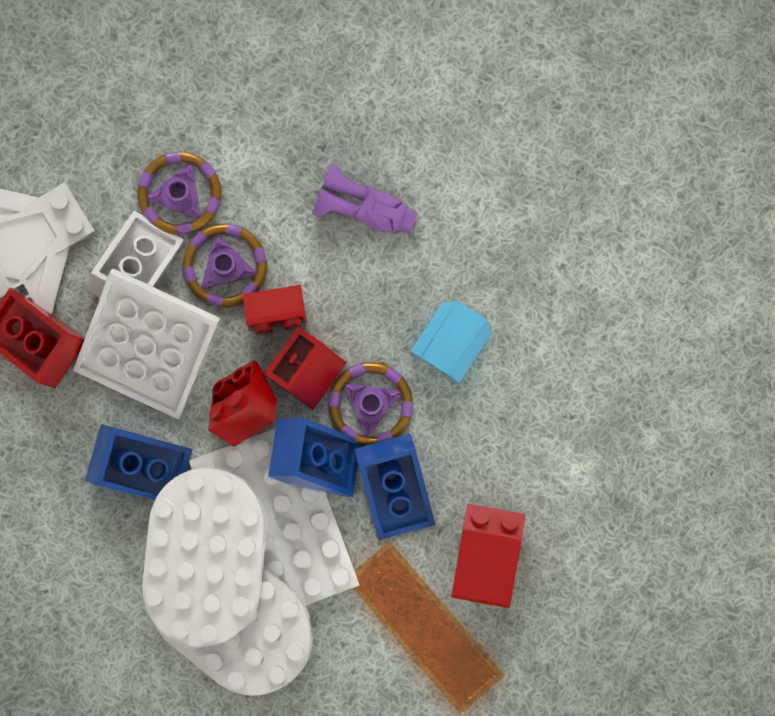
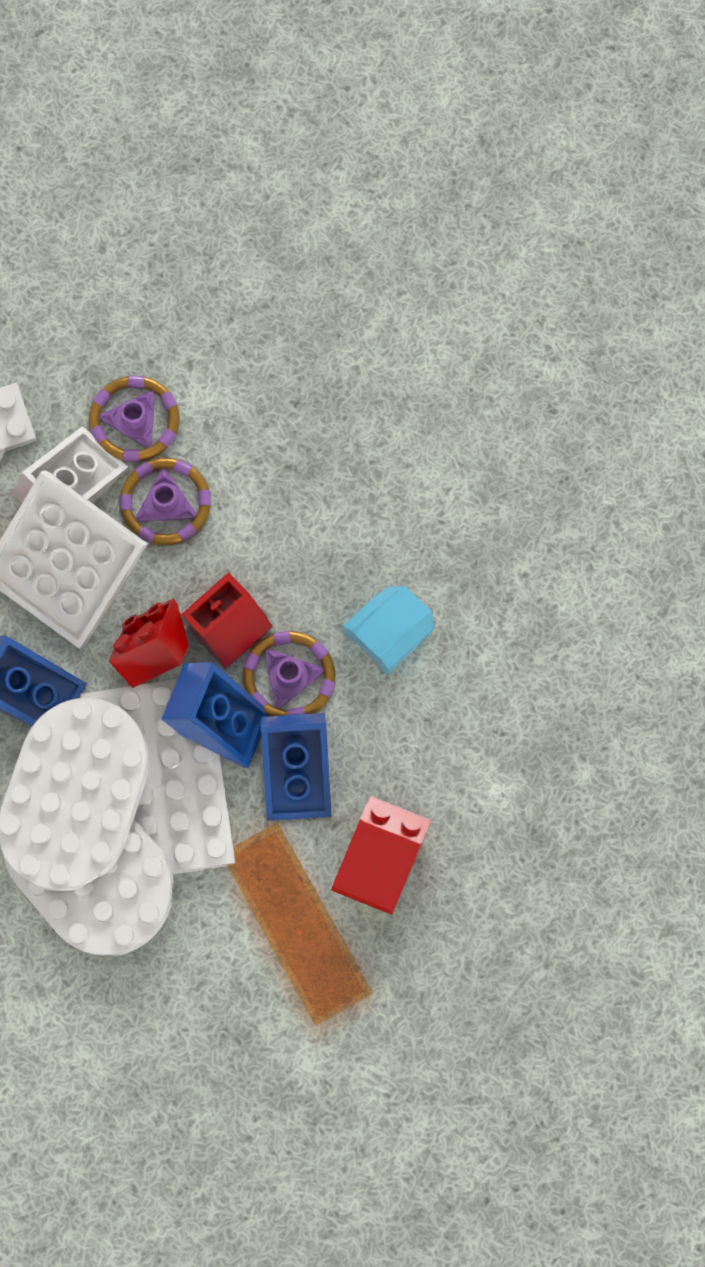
camera: 10 degrees right, 10 degrees down
red slope [243,285,307,335] -> none
medium lavender piece [312,163,418,234] -> none

